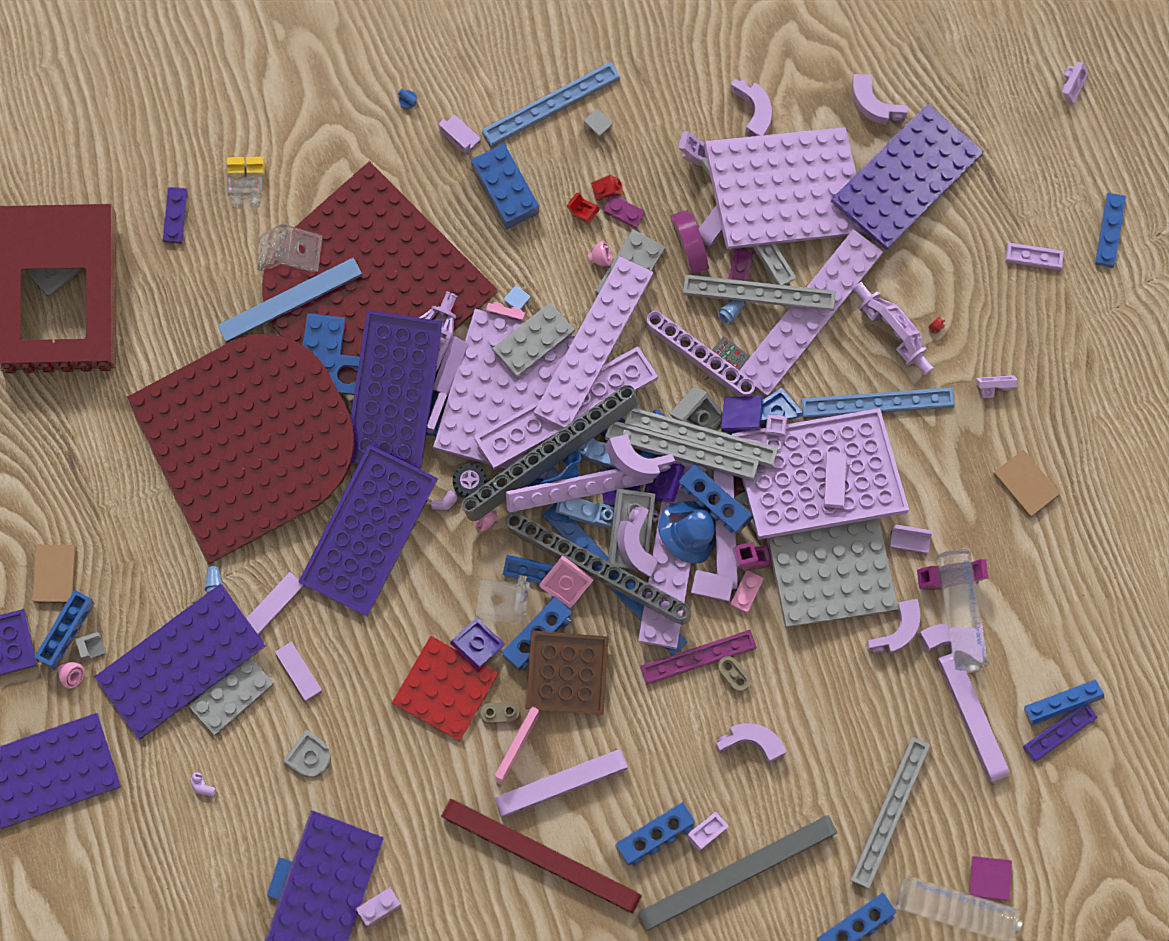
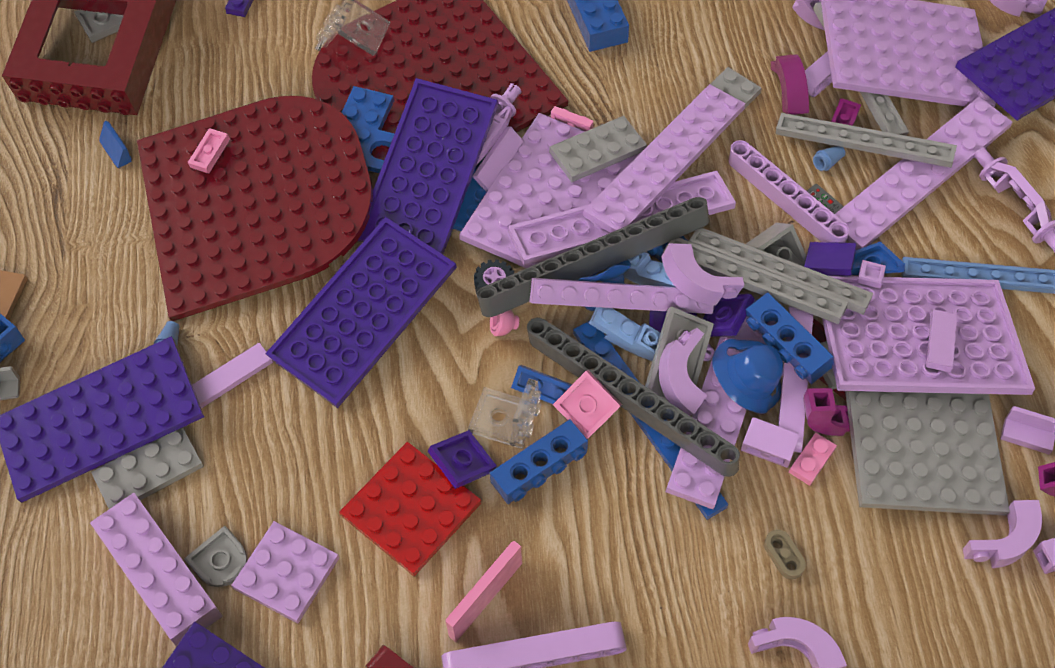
camera: 15 degrees right, 15 degrees down
lavender arm [191,772,216,797] -> none
medium blue tile [218,258,362,343] -> none
lavender tile [275,641,322,701] -> none
lavender tile [427,393,447,434] -> none
lavender arm [431,490,458,510] -> none
dark tan plate [480,702,520,724] -> none
light blue tile [504,285,531,309] -> none
reddish brown plate [525,631,609,715] -> none
red bracket [567,192,600,224] -> none
bright pink brick [588,241,613,267] -> none
red bracket [591,175,623,201] -> none
magenta plate [603,195,645,229] -> none
magenta tile [640,630,757,685] -> none
none -> lavender brick [90,493,222,646]
none -> blue slope [99,121,132,168]
none -> bright pink plate [188,128,230,173]
none -> lavender plate [231,521,339,624]

